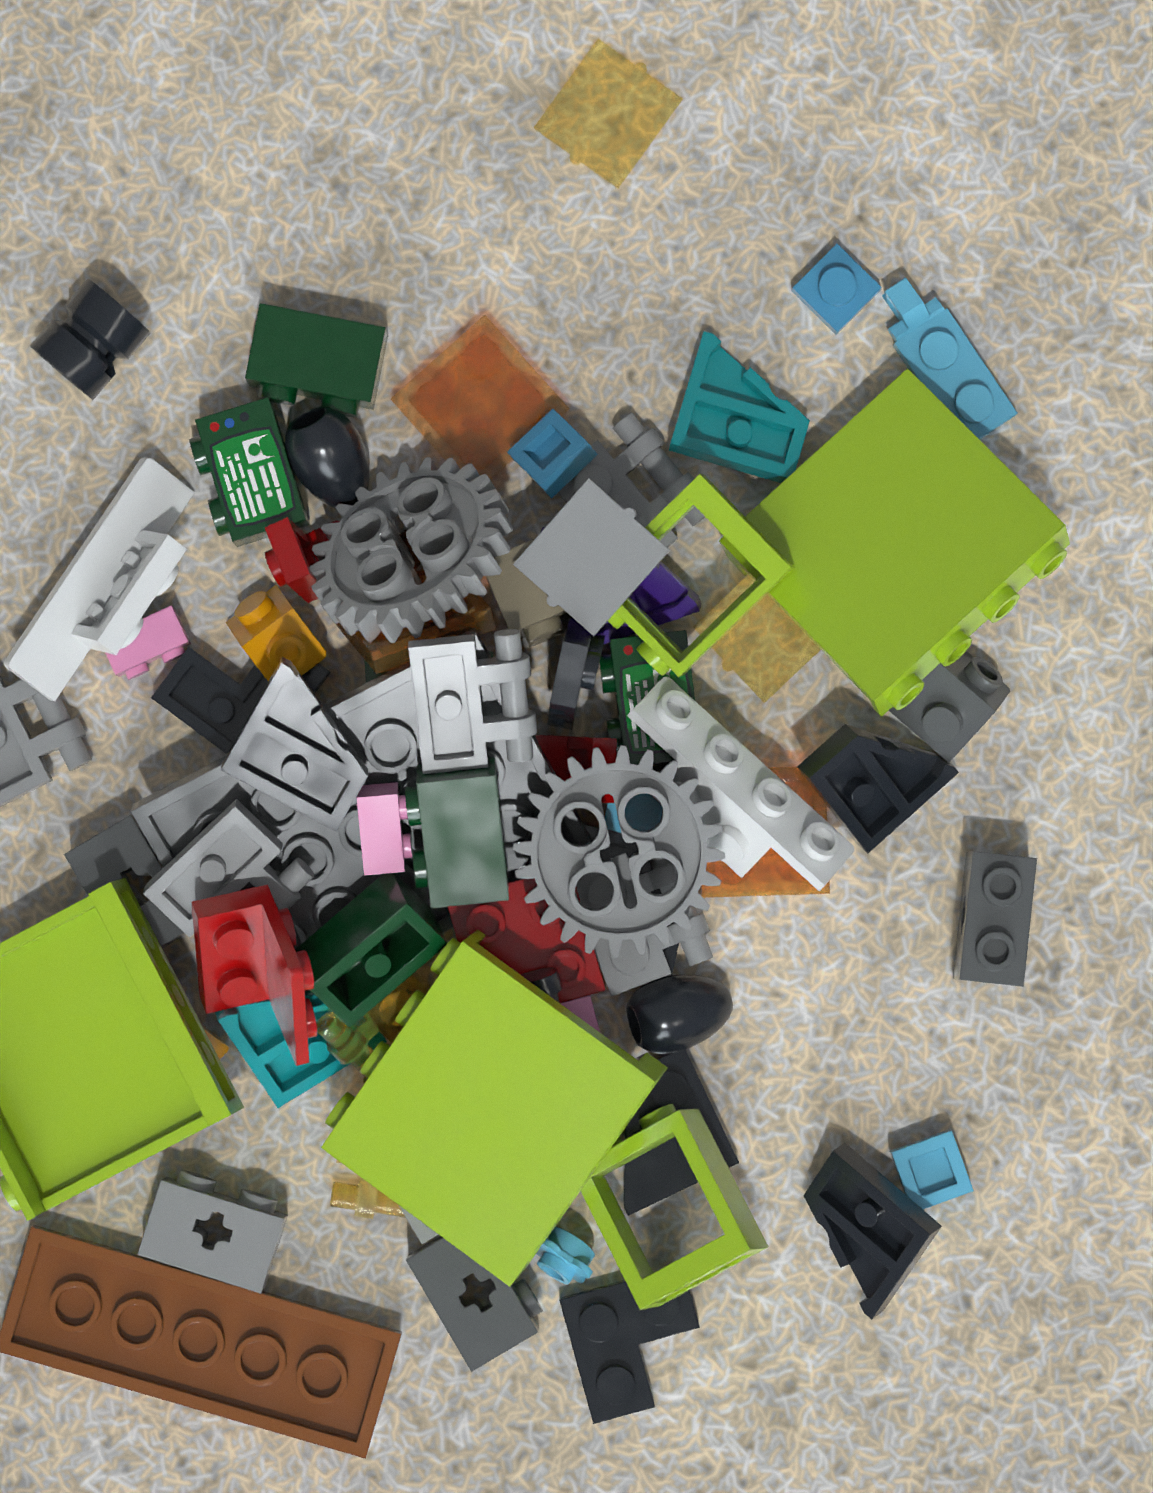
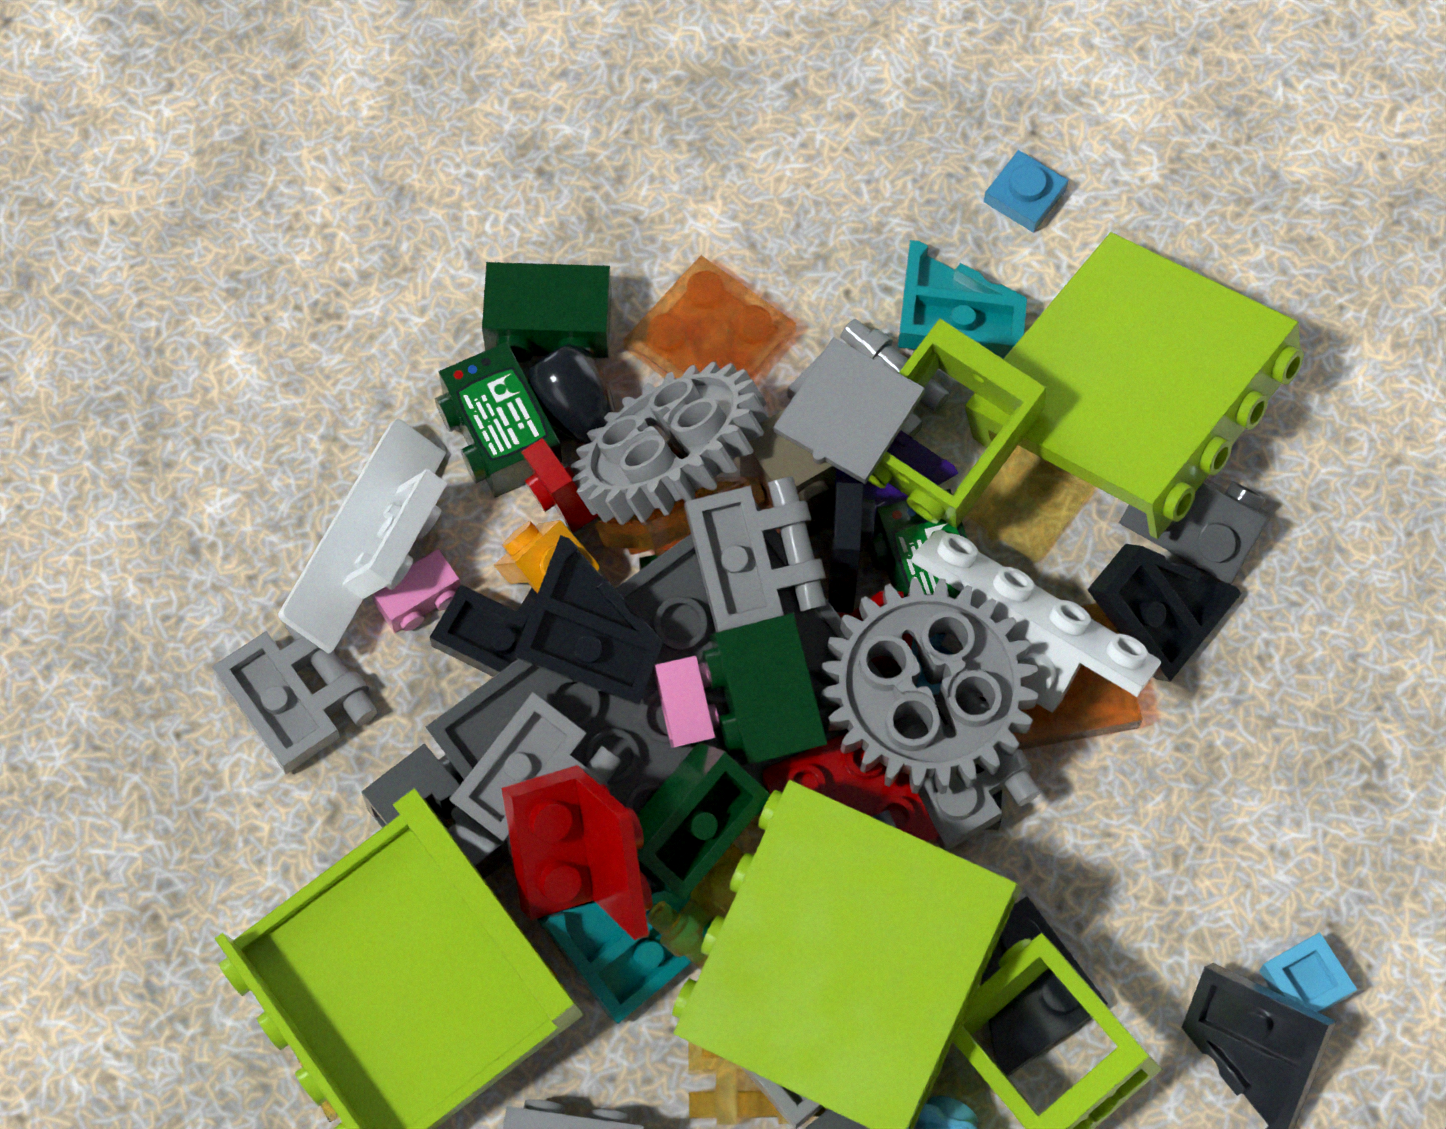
camera: 10 degrees left, 20 degrees down
black wheel [30,278,151,400] -> none
dark azure plate [507,409,598,499] -> none
clear yellow piece [534,39,683,189] -> none
black animal [626,975,733,1054] -> none
medium azure hinge [882,277,1018,440] -> none
dark grey brick [953,851,1037,987] -> none

